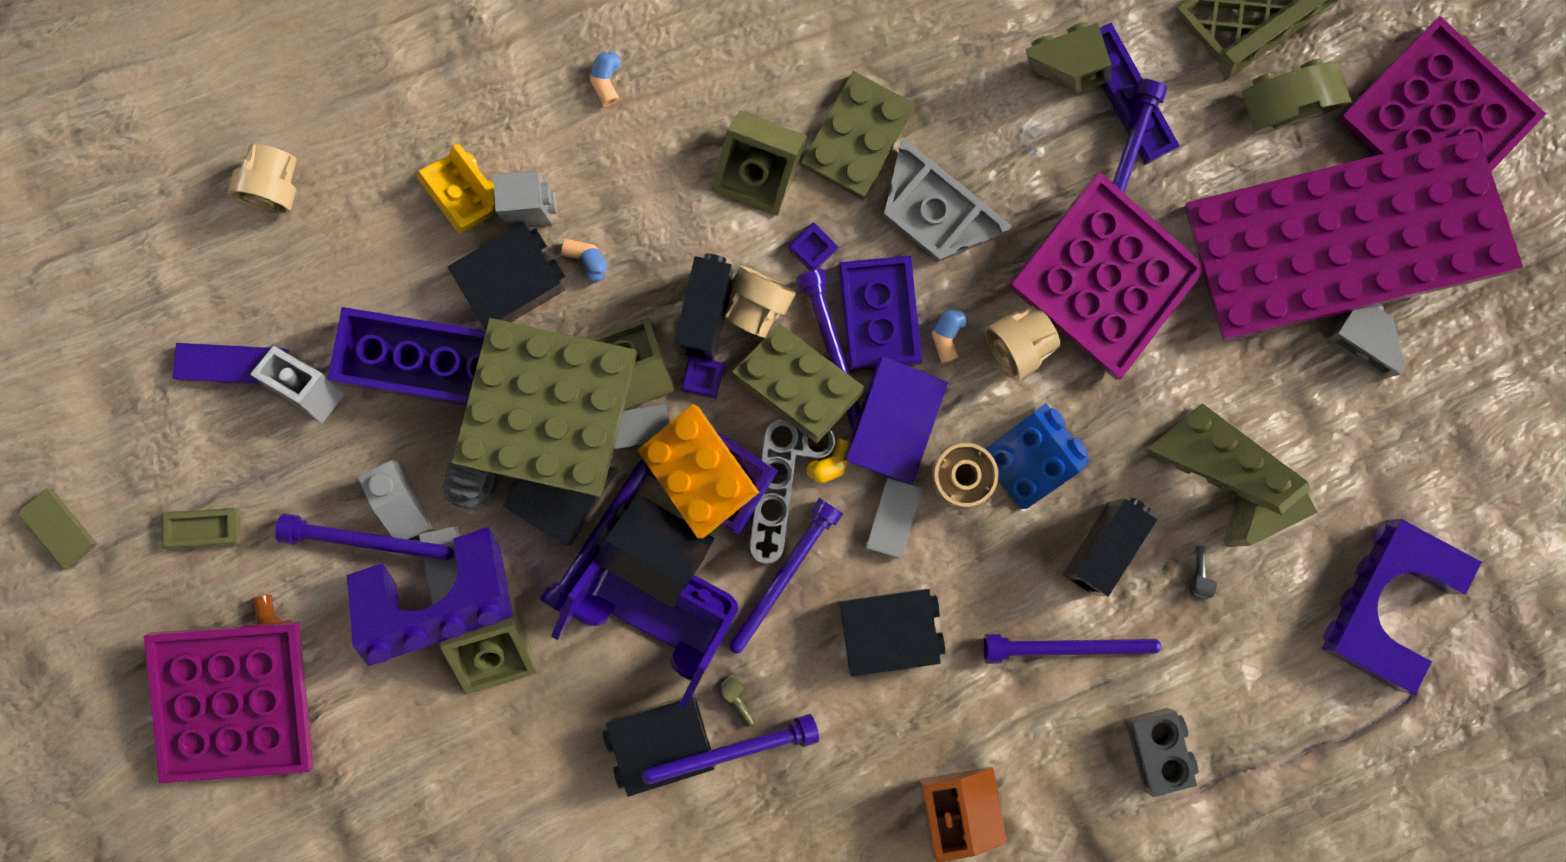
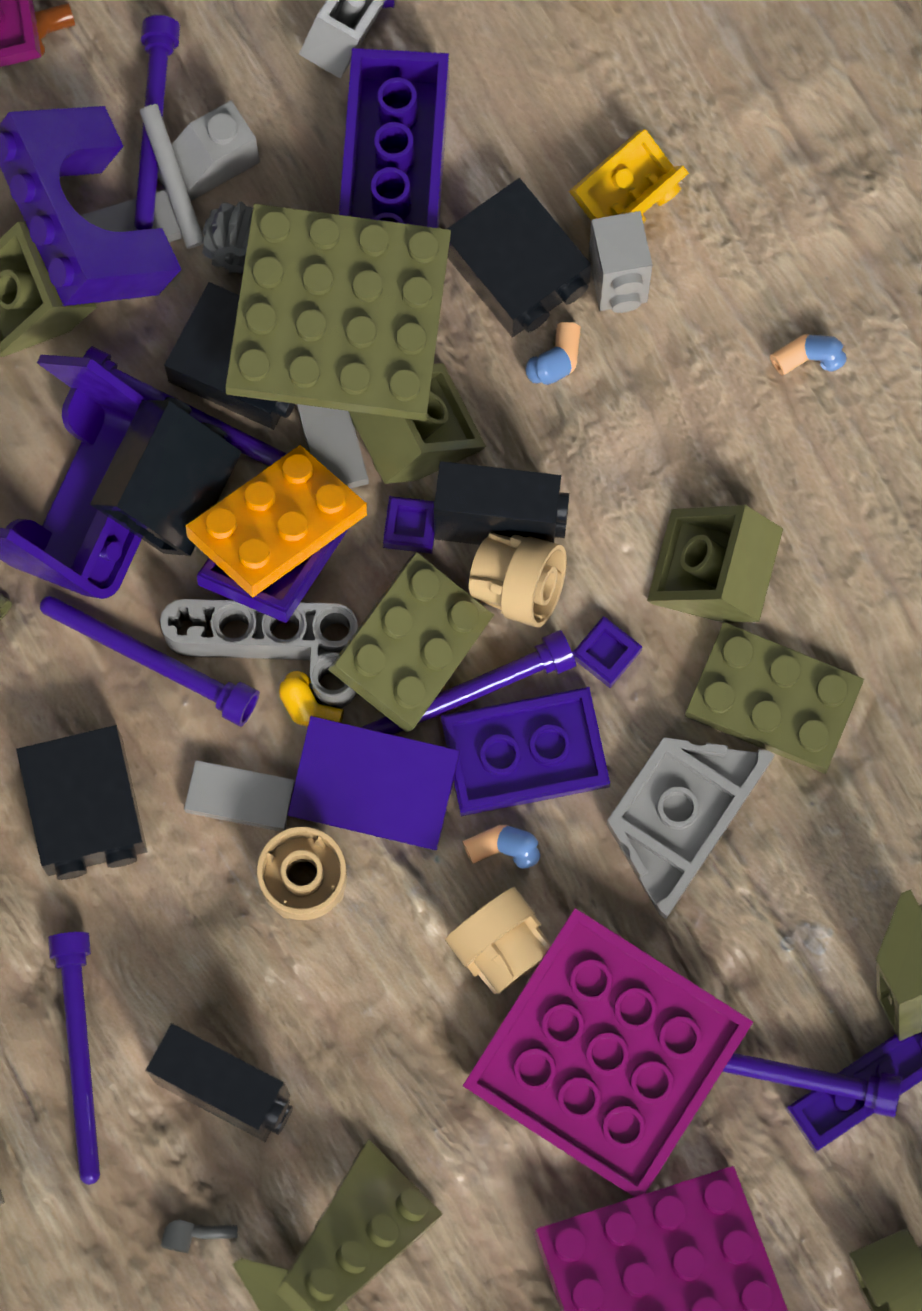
camera: 85 degrees right, 10 degrees down
blue bracket [985,403,1091,509] -> none
none -> light grey bar [139,104,203,249]

